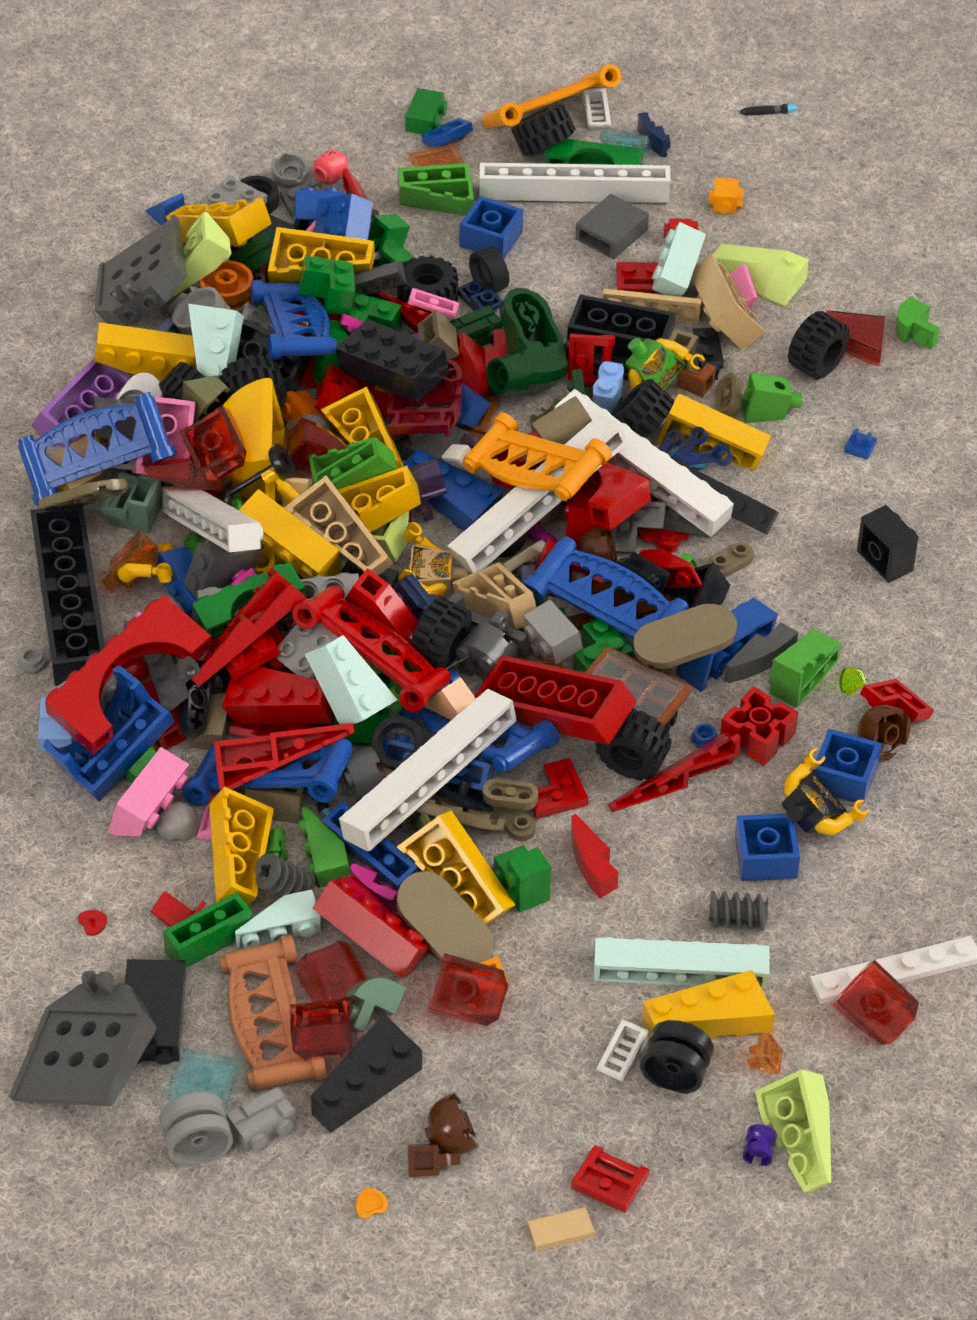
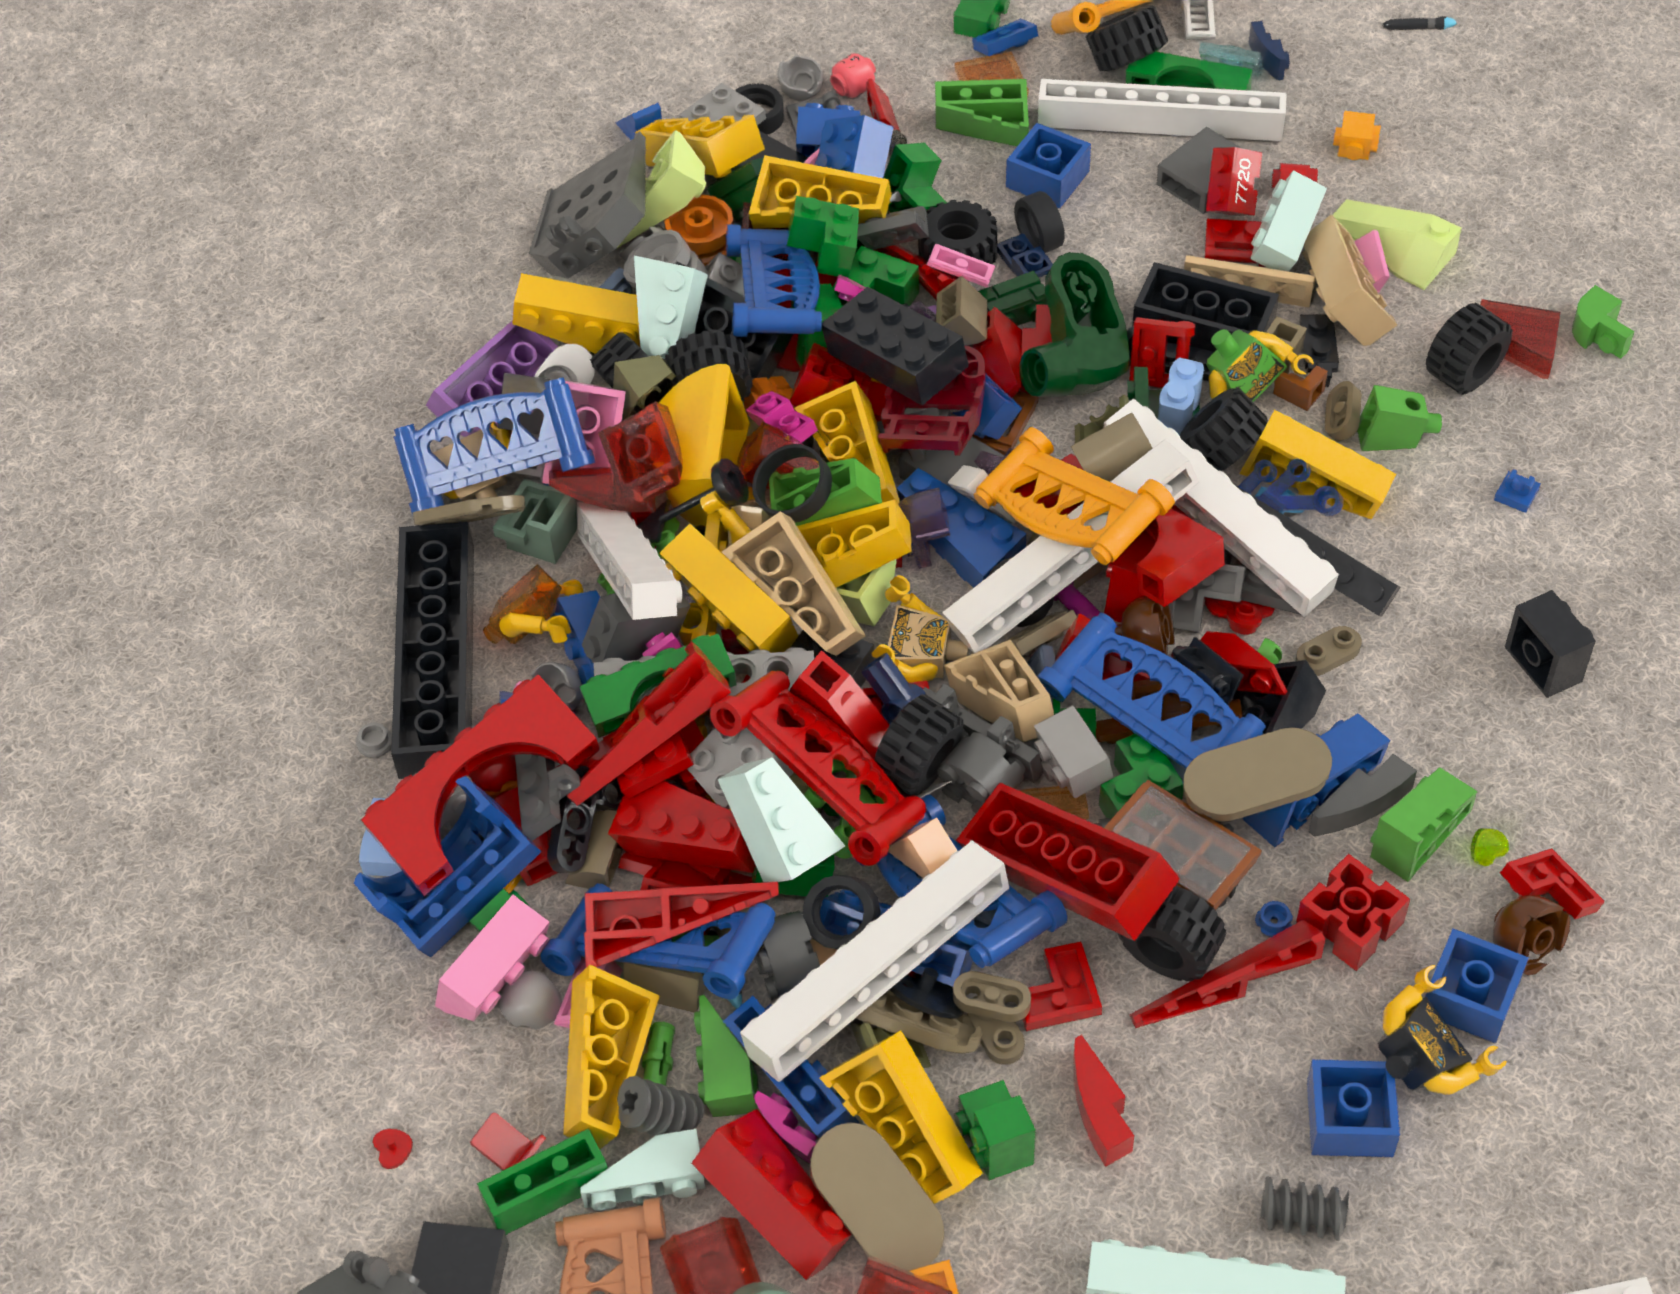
camera: 10 degrees right, 5 degrees up
none -> dark pink slope [746,391,818,446]
none -> black tyre [752,444,832,523]
none -> red brick [1206,147,1262,216]

